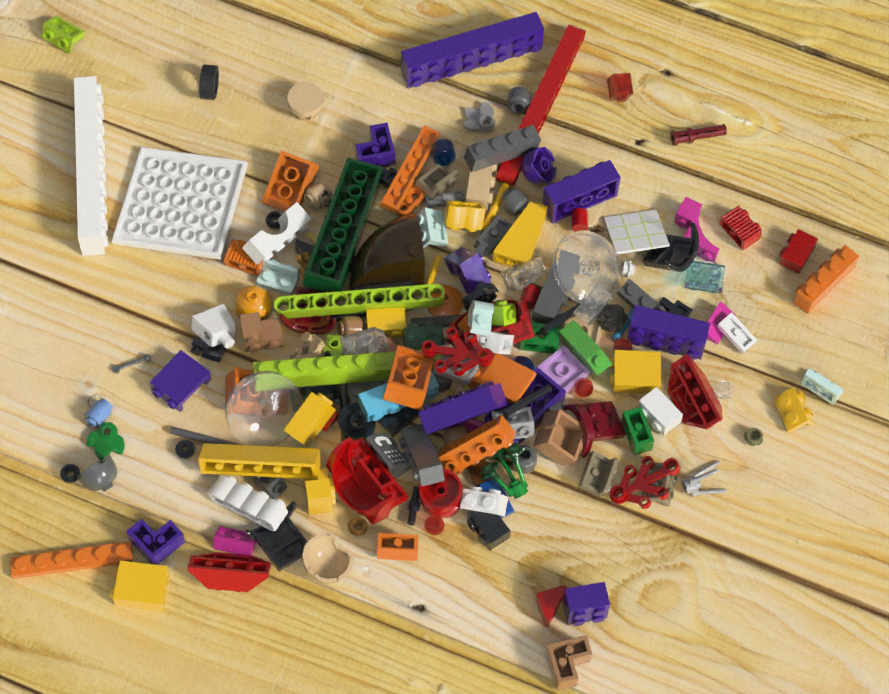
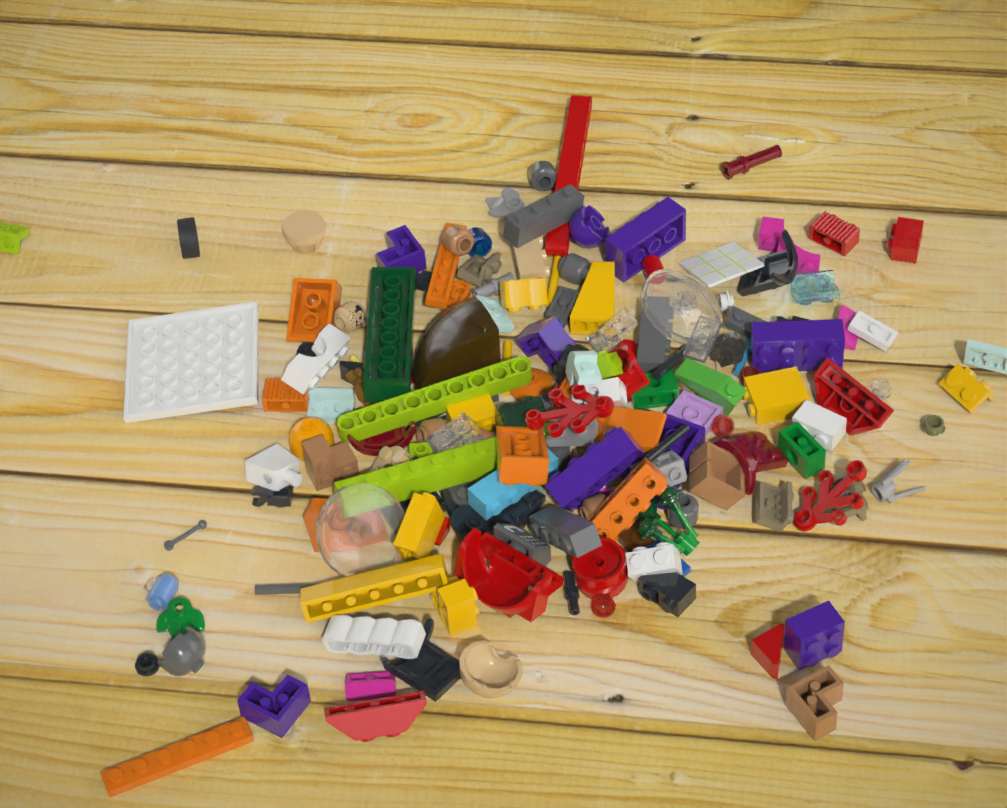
camera: 10 degrees left, 15 degrees down
white brick [74,76,108,256] -> none
yellow brick [110,561,170,611] -> none
dark purple panel [150,350,211,412] -> none
black plate [175,440,195,459] -> none
dark grey bracket [252,476,287,500] -> none
pearl gold plate [348,517,368,537] -> none
orange brick [377,532,418,561] -> none
dark purple brick [401,12,544,88] -> none
clear red brick [607,73,634,102] -> none
orange brick [793,245,859,314] -> none
none -> medium nougat head [442,225,474,256]

